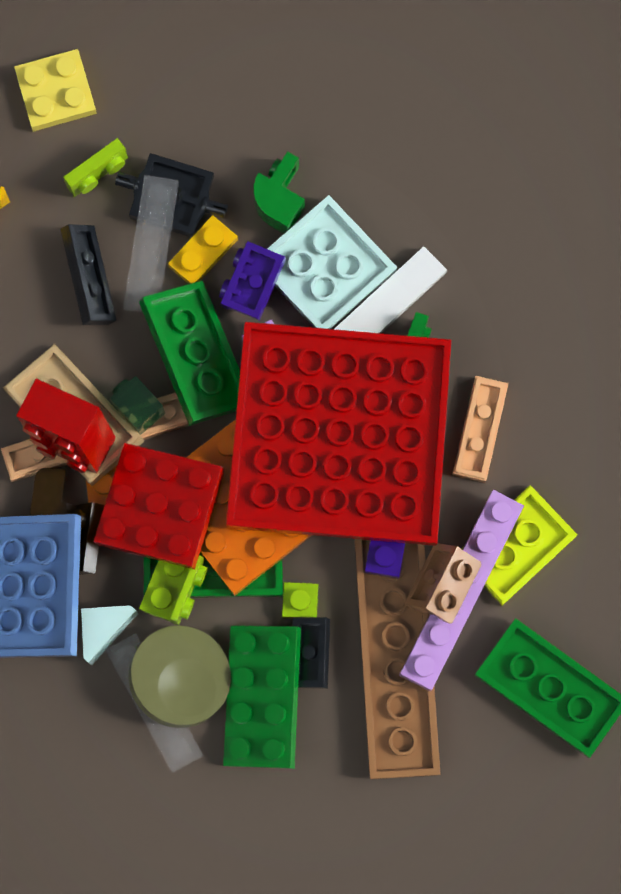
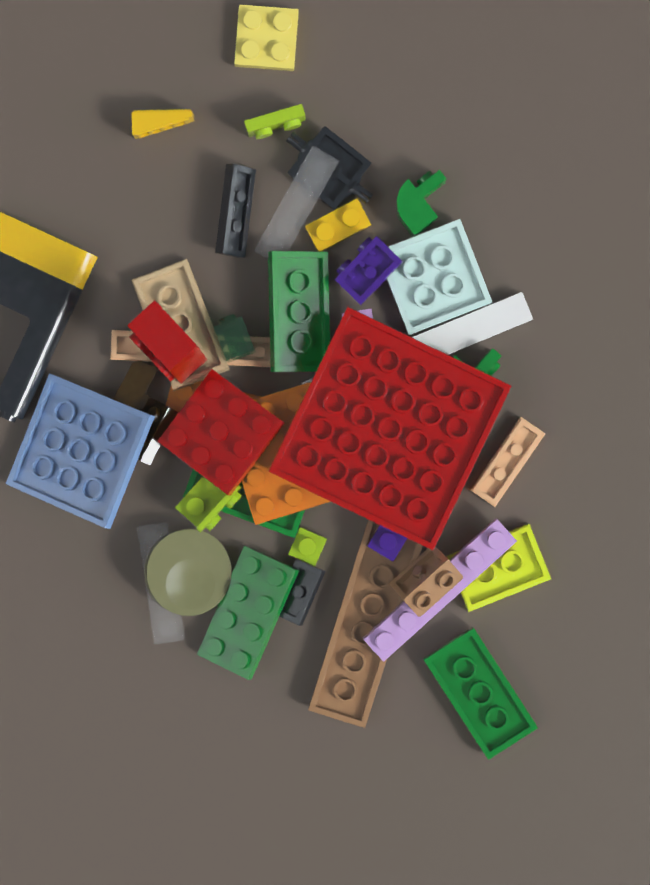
camera: 25 degrees right, 10 degrees up
light aqua slope [81,605,138,665] -> none

